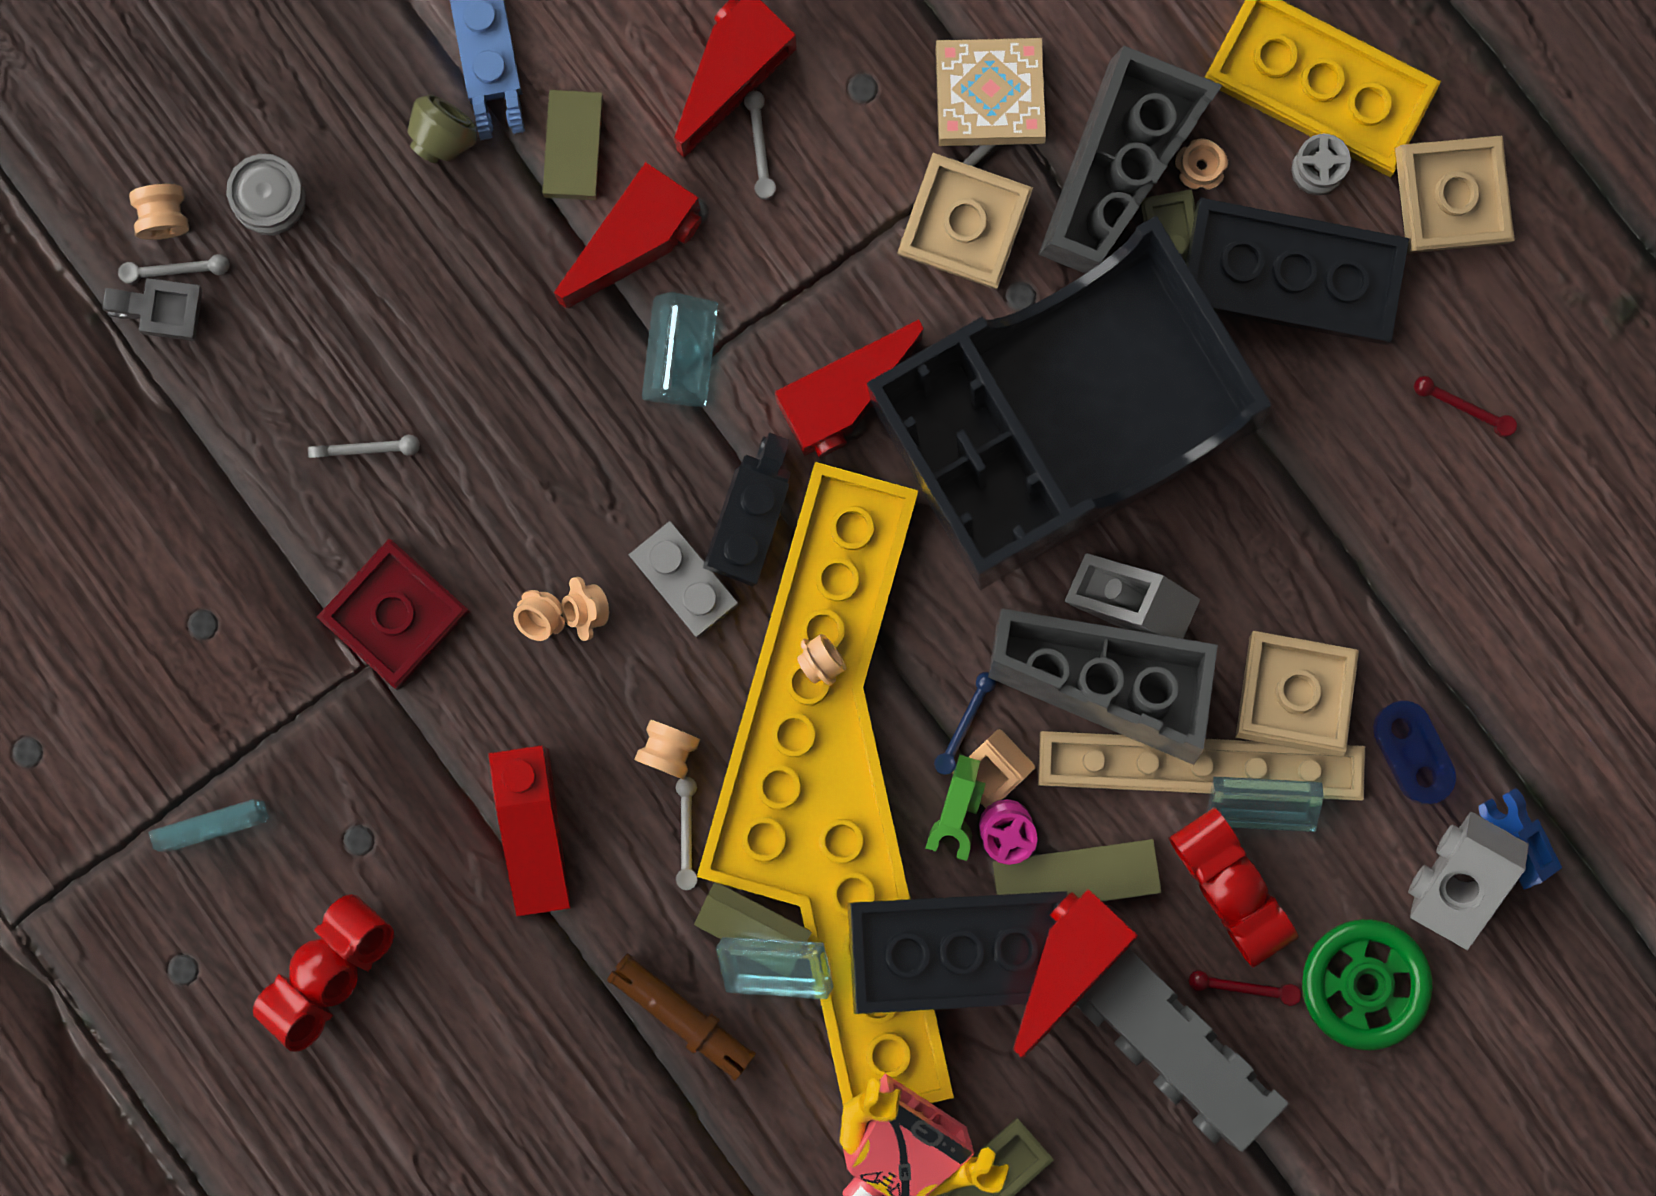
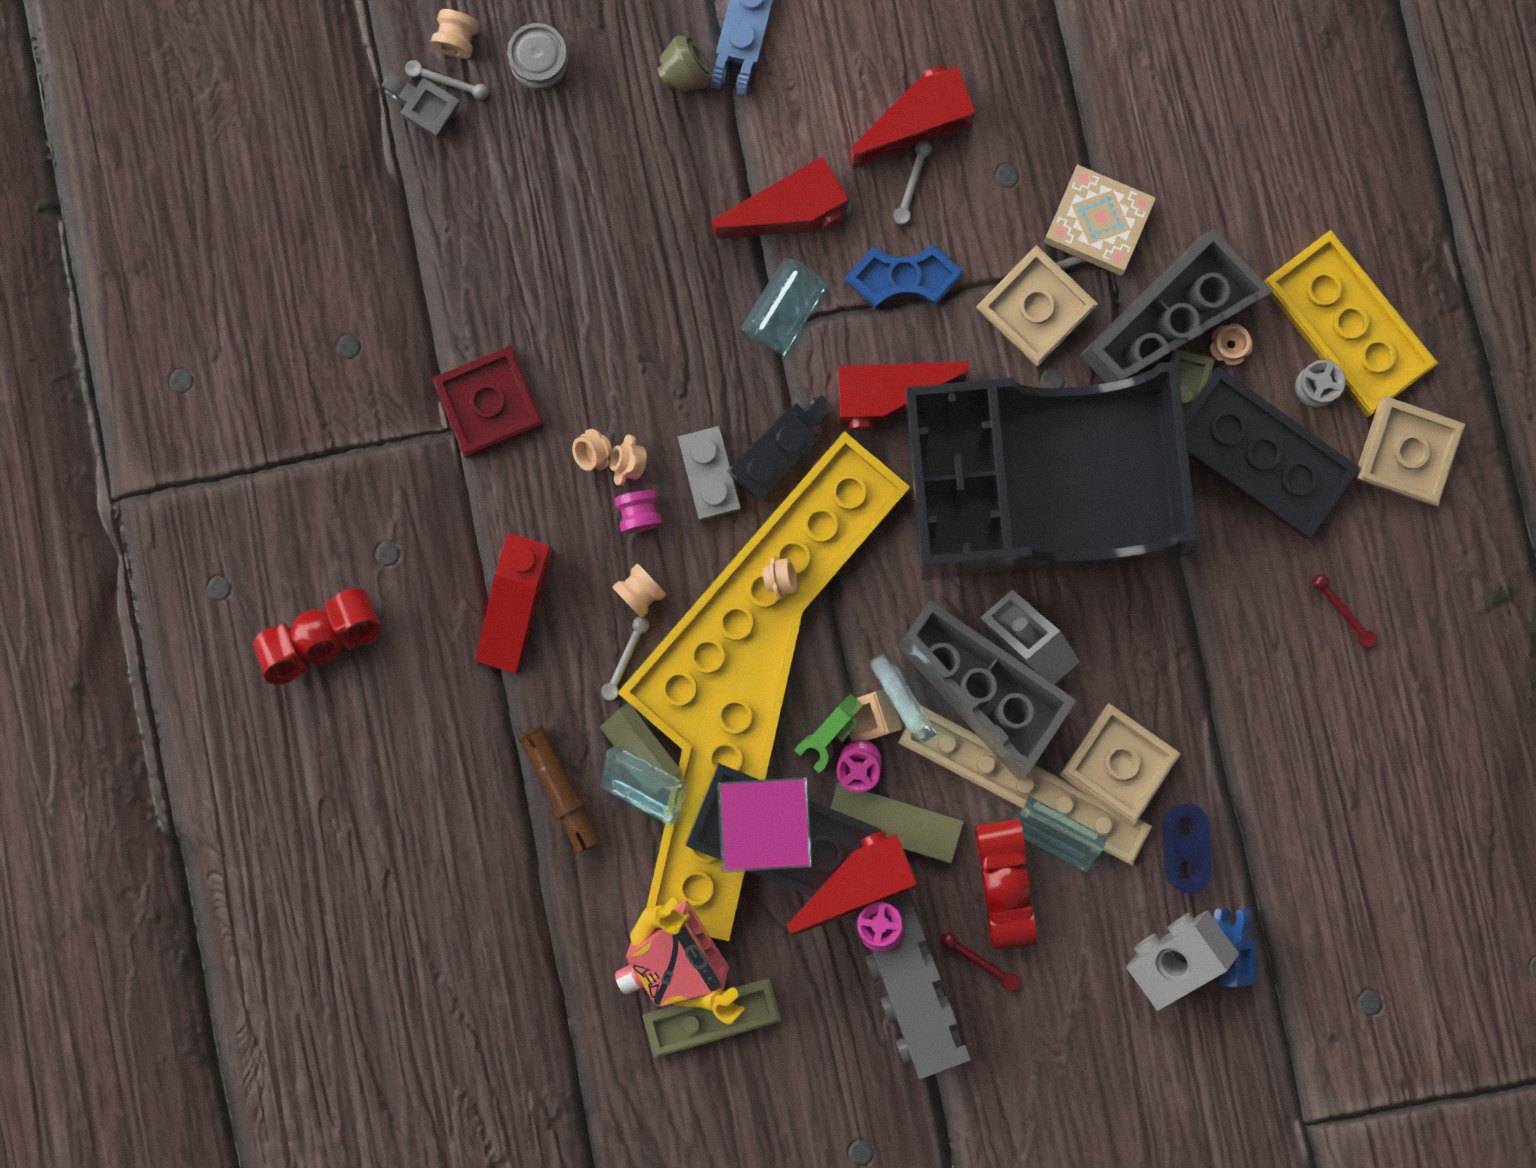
camera: 30 degrees right, 0 degrees up
clear light blue tile [148,799,269,852] -> none
light grey hinge [308,435,420,458] -> none
olive tile [542,90,603,200] -> none
dark blue hinge [934,672,997,775] -> none
green plate [1302,919,1433,1050] -> none
none -> dark pink wheel [614,490,663,534]
none -> dark pink tile [717,777,812,873]
none -> blue tile [844,244,965,309]
none -> dark pink wheel [857,902,904,953]
none -> clear light blue tile [870,654,937,742]

